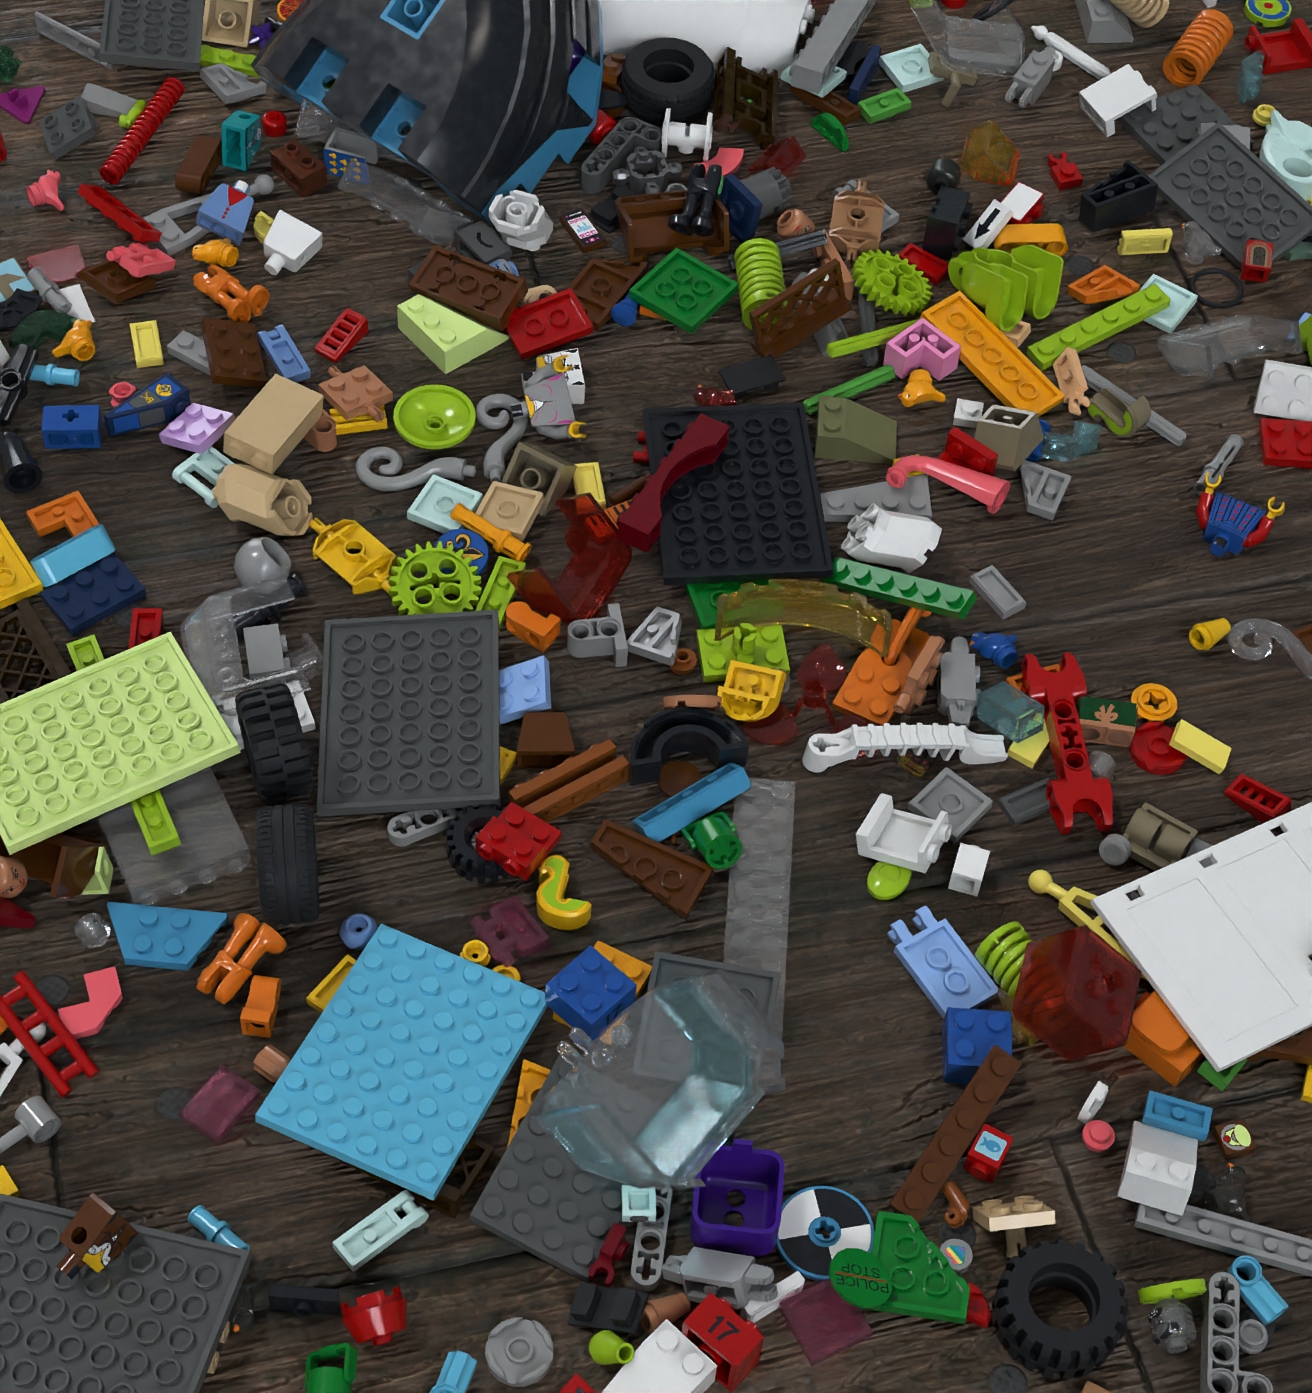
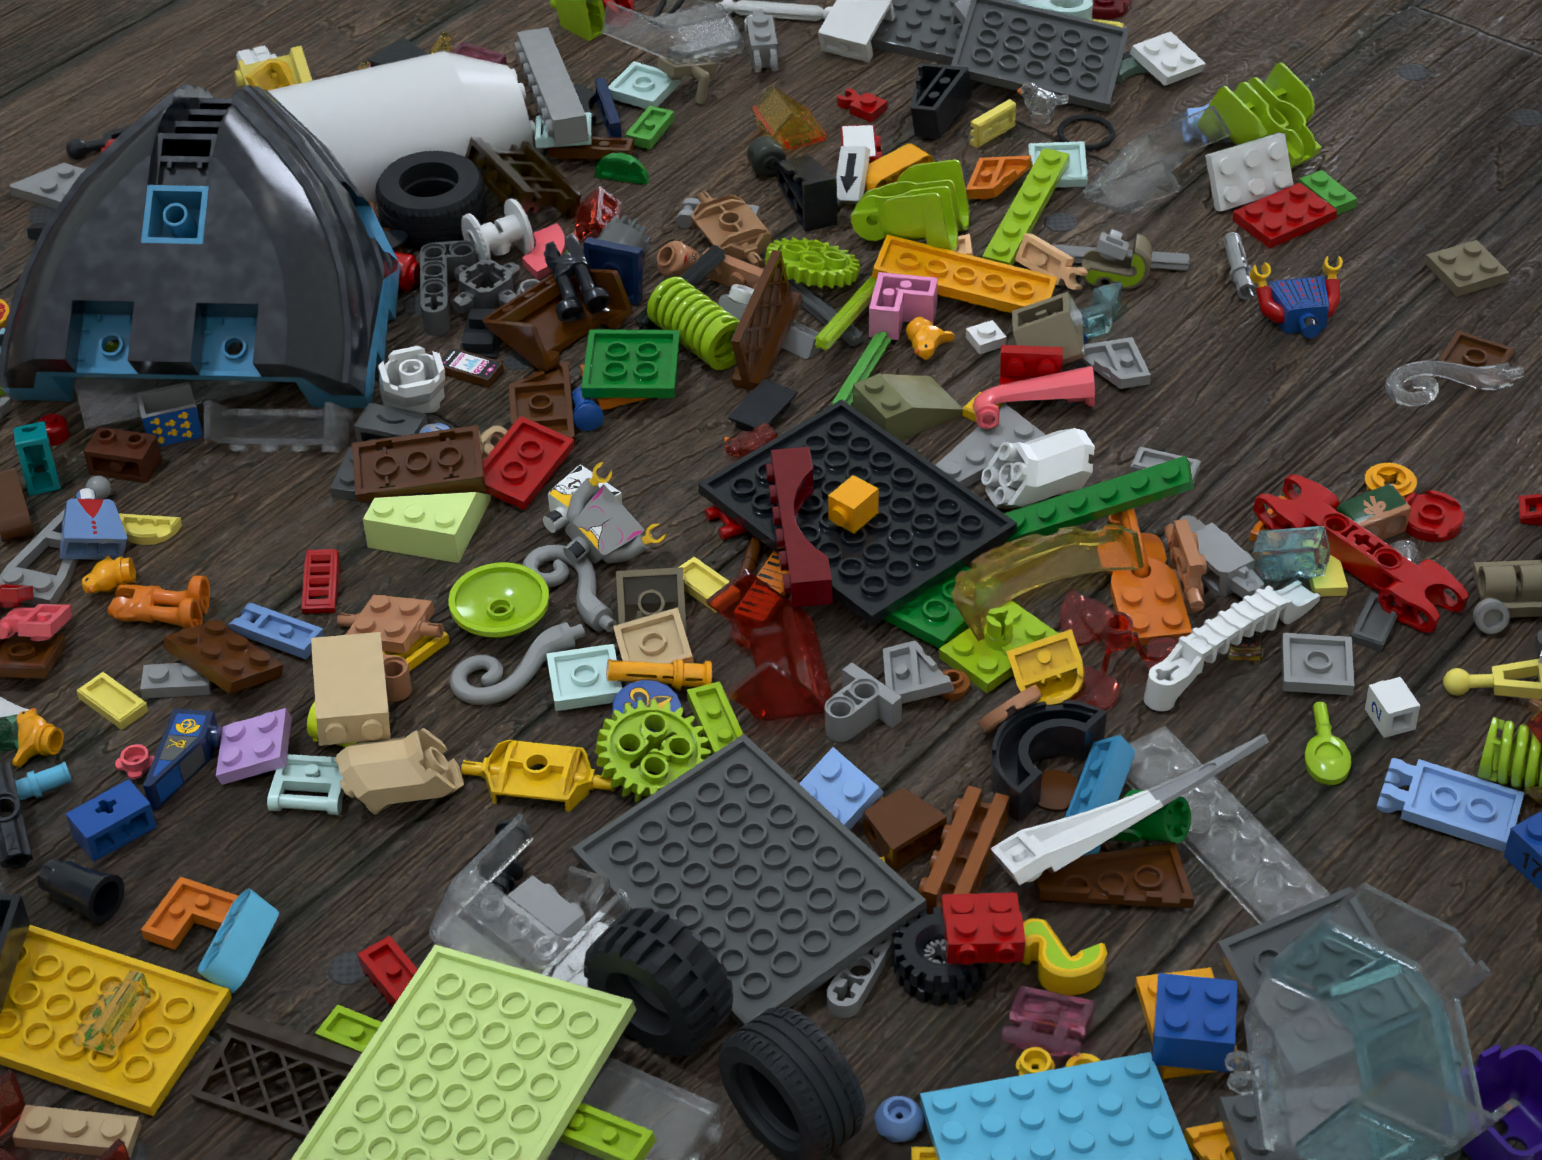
camera: 30 degrees left, 10 degrees down
dark blue plate [40,553,146,636] -> none
light grey helmet [234,537,291,593] -> none
white torso [263,210,323,275] -> none
orange leg [506,601,561,653] -> none
white panel [856,793,952,873] -> none
red tile [899,242,949,286] -> none
blue animal [969,632,1019,669] -> none
light yellow tile [1169,719,1232,774] -> none
yellow cone [1189,618,1231,650] -> none
red brick [1240,240,1273,283] -> none
none -> light orange brick [828,475,879,533]
none -> white plate [990,734,1269,885]
none -> light grey plate [1095,229,1129,261]

